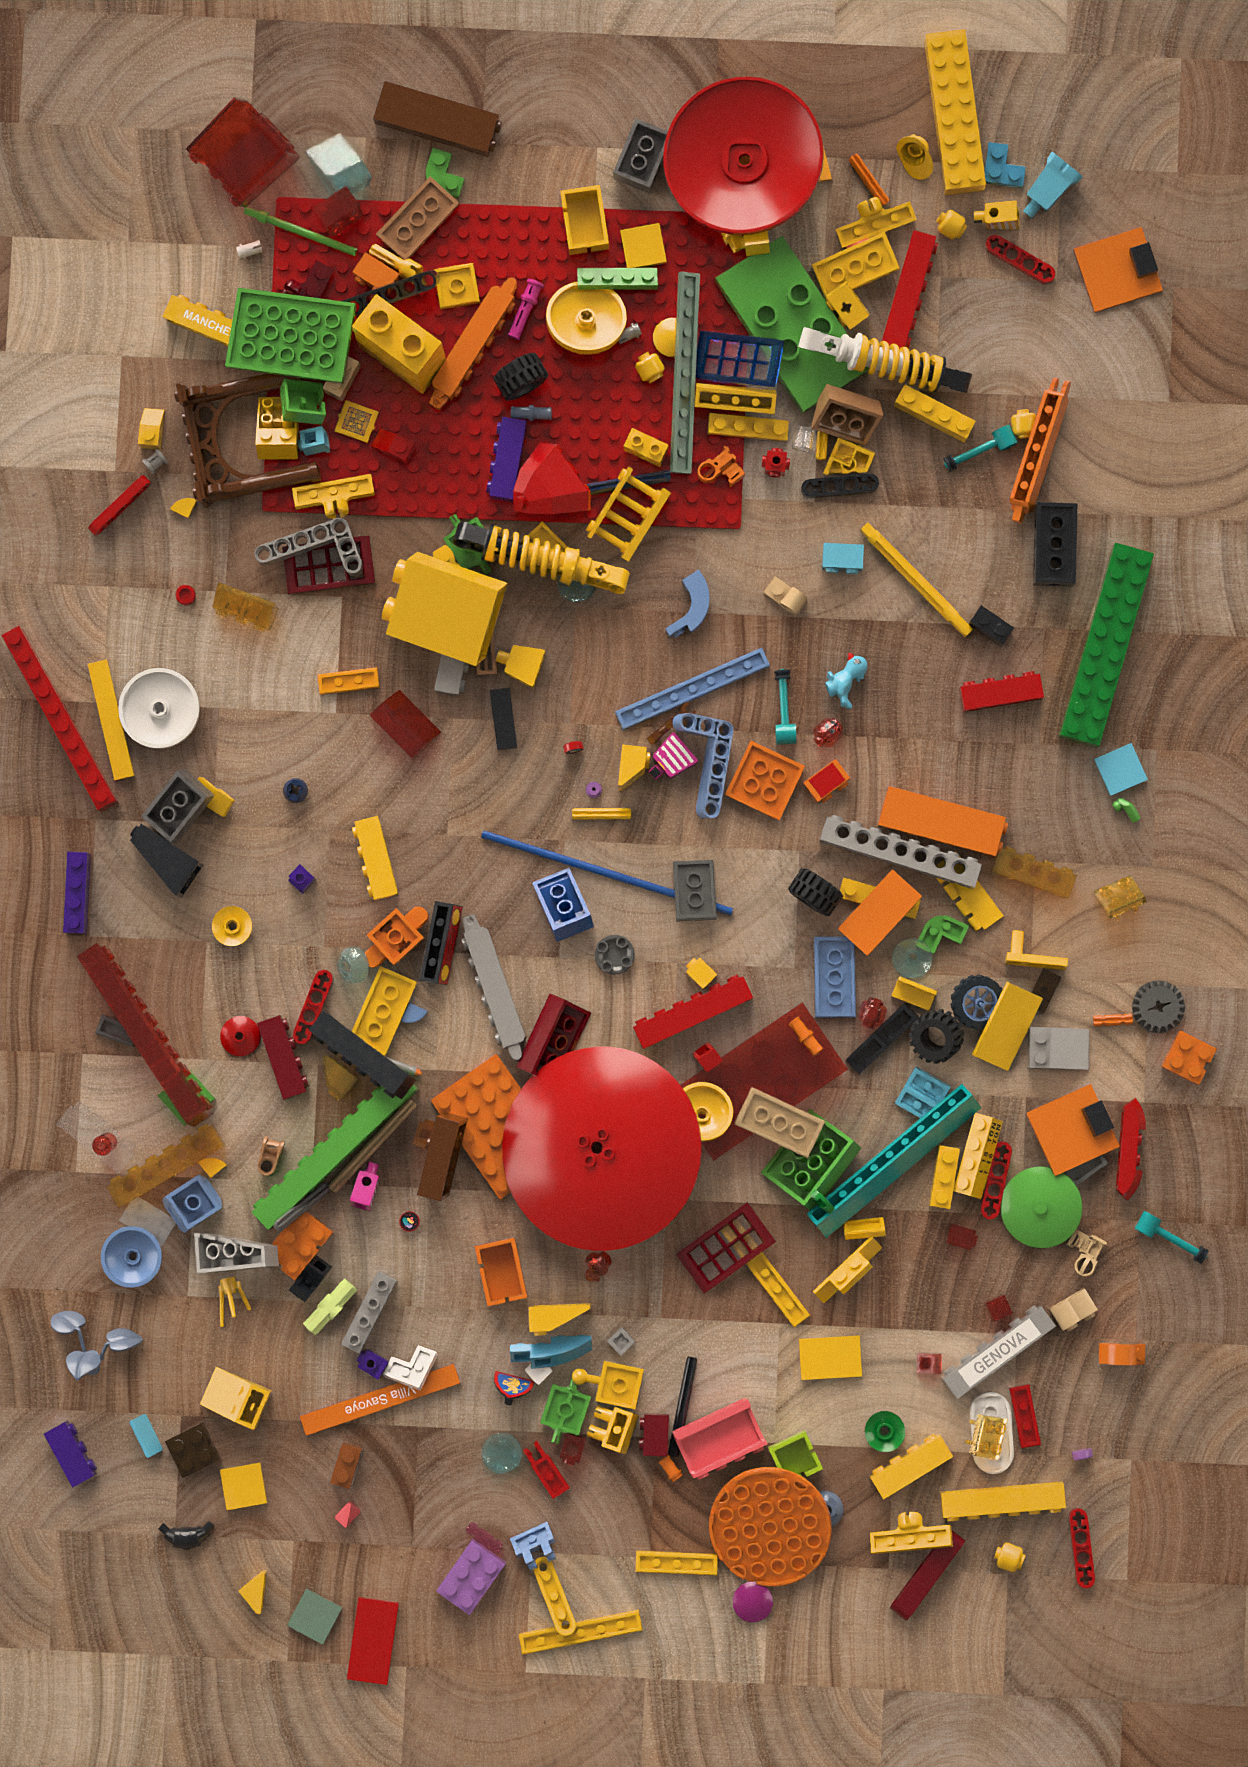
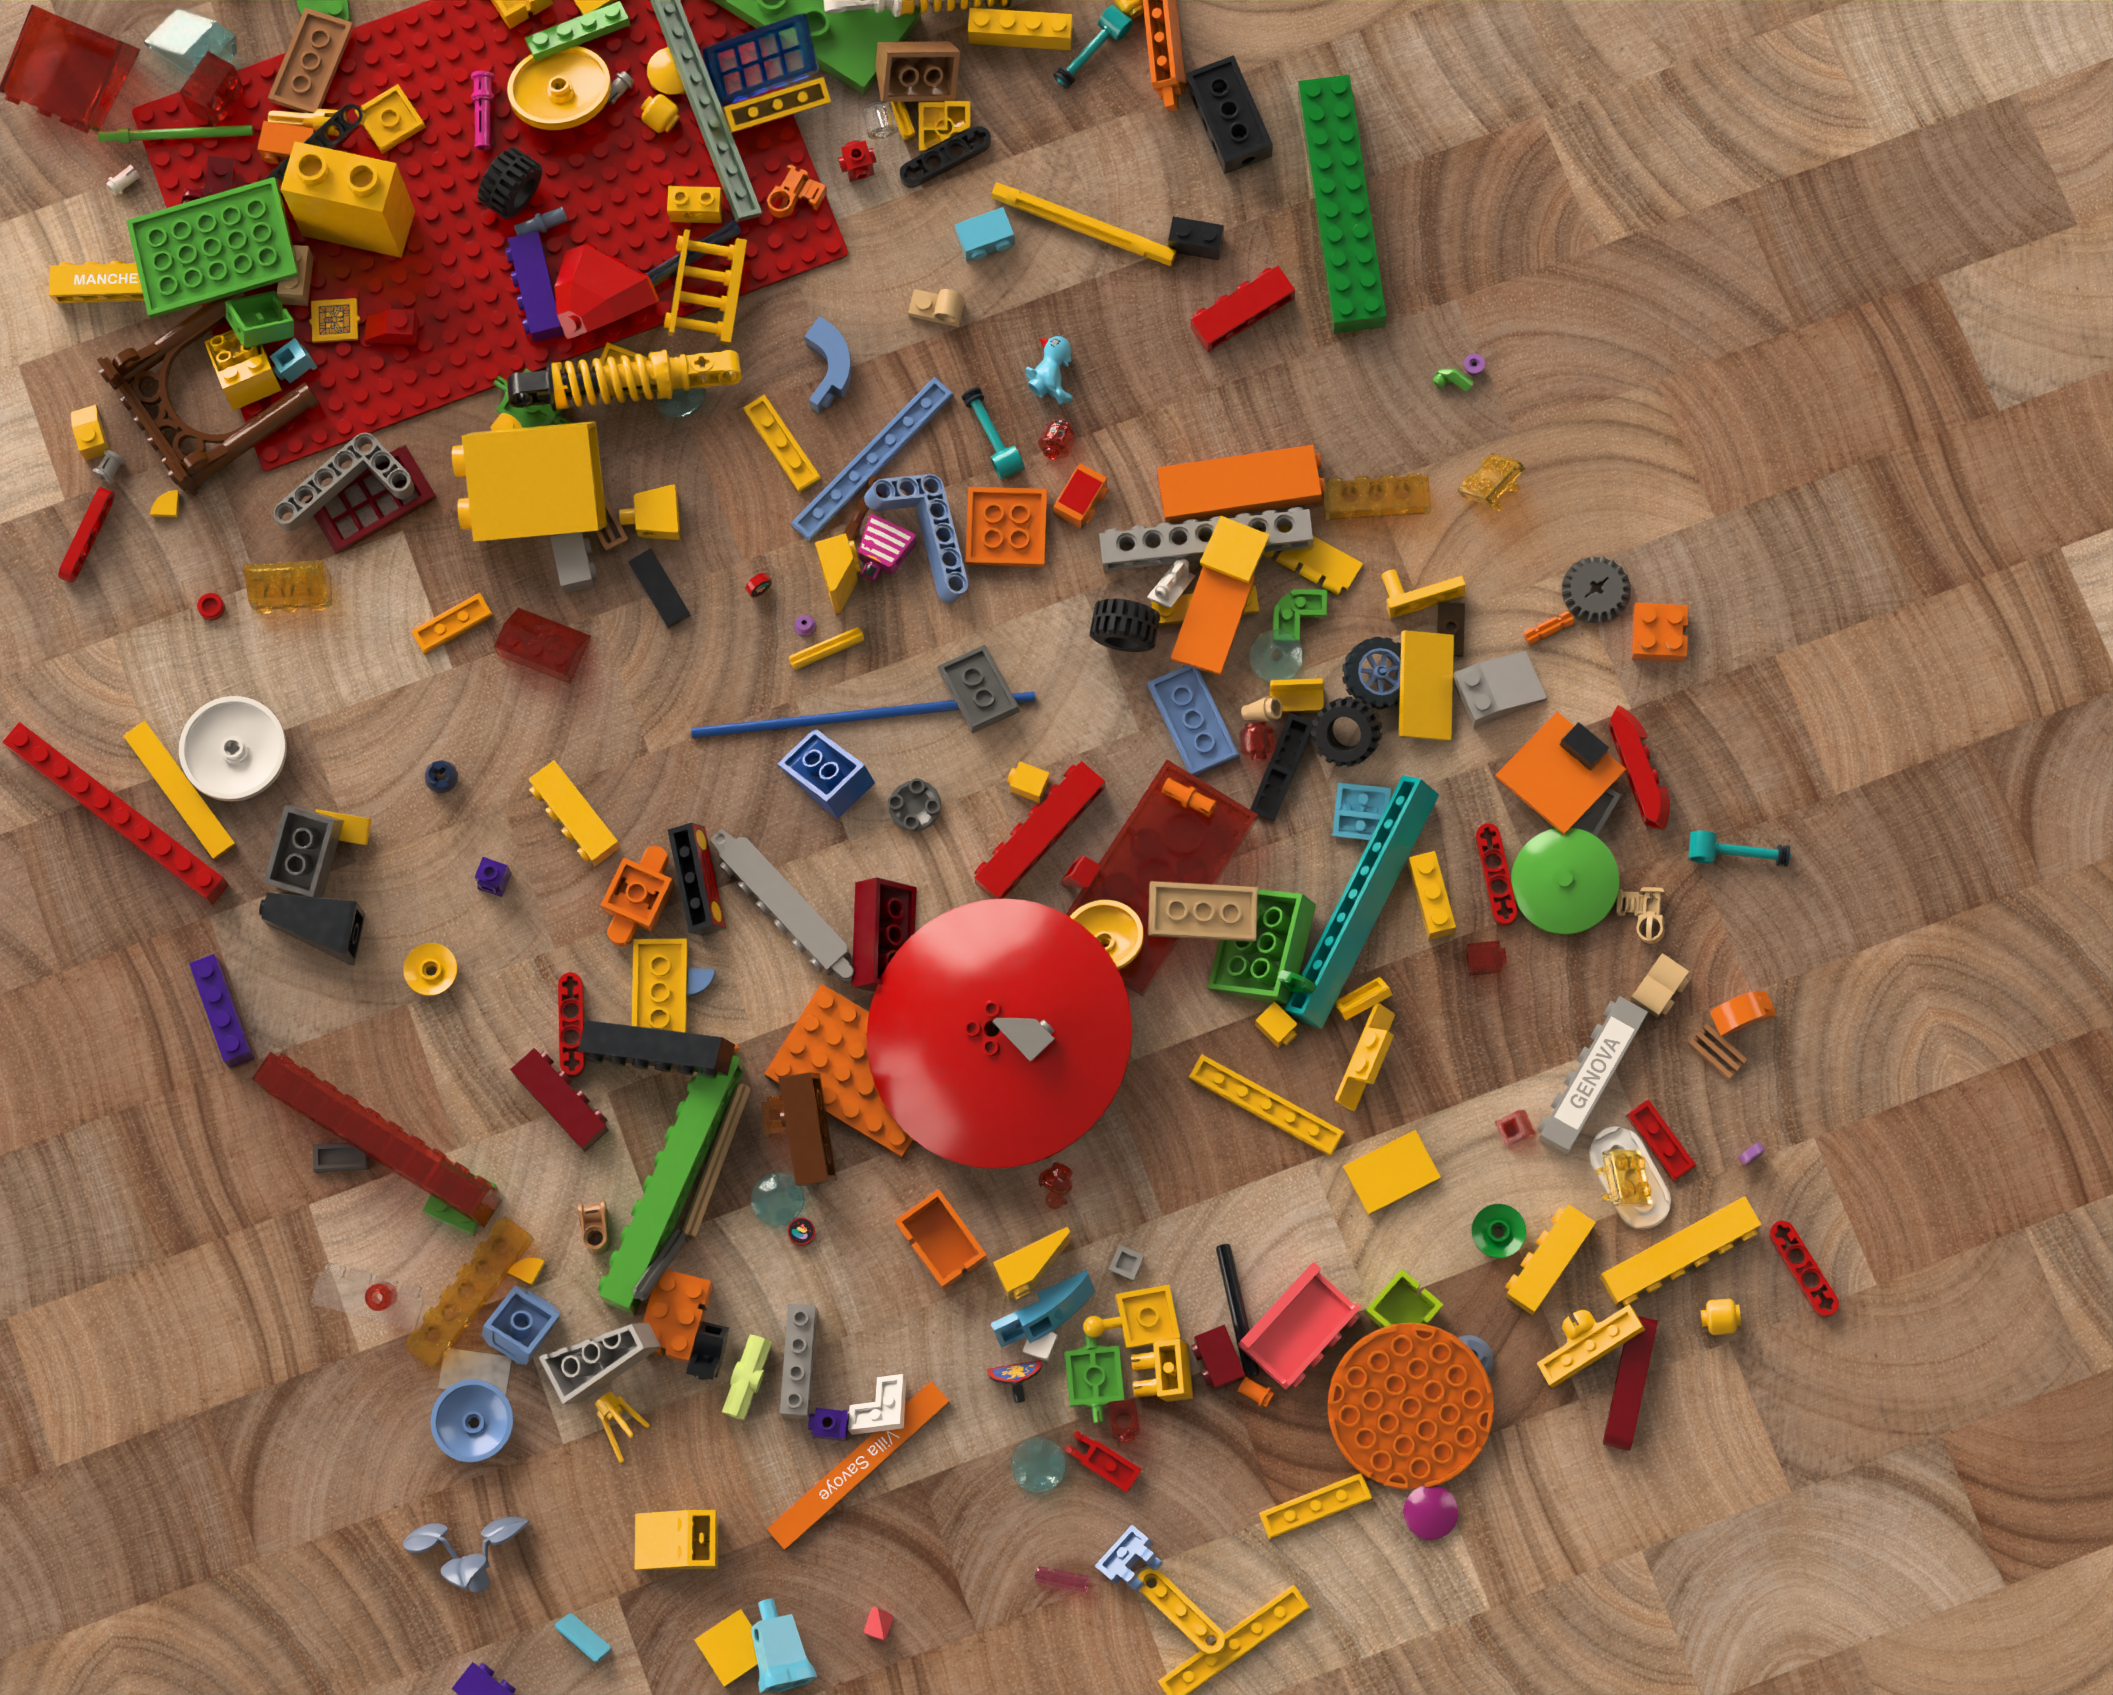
camera: 25 degrees left, 10 degrees down
dark brown piece [165,1422,221,1478] -> none
red dish [220,1016,261,1056] -> none
yellow plate [292,474,375,519] -> none
clear yellow slope [323,1054,360,1100] -> none
dark orange brick [330,1442,363,1489] -> none
clear light blue piece [337,947,369,983] -> none
dark pink torso [350,1162,380,1212] -> none
orange hinge [429,277,517,410] -> none
medium lavender brick [436,1539,506,1615] -> none
dark red piece [676,1202,776,1294] -> none
yellow plate [708,413,789,442] -> none
yellow brick [953,1113,1003,1199] -> none
clear red brick [984,1294,1013,1322] -> none
medium azure tile [1094,743,1148,796] -> none
none -> yellow tile [743,394,821,493]
none -> medium azure piece [750,1598,817,1694]
none -> clear light blue dish [751,1172,805,1226]
none -> light grey slope [992,1018,1055,1062]
none -> white hinge [1147,559,1195,608]
none -> yellow tile [1200,516,1270,584]
none -> tan cone [1241,696,1283,722]
none -> yellow brick [1255,1001,1298,1048]
none -> medium lavender piece [1464,353,1485,375]
none -> medium nougat tile [1688,1023,1748,1081]

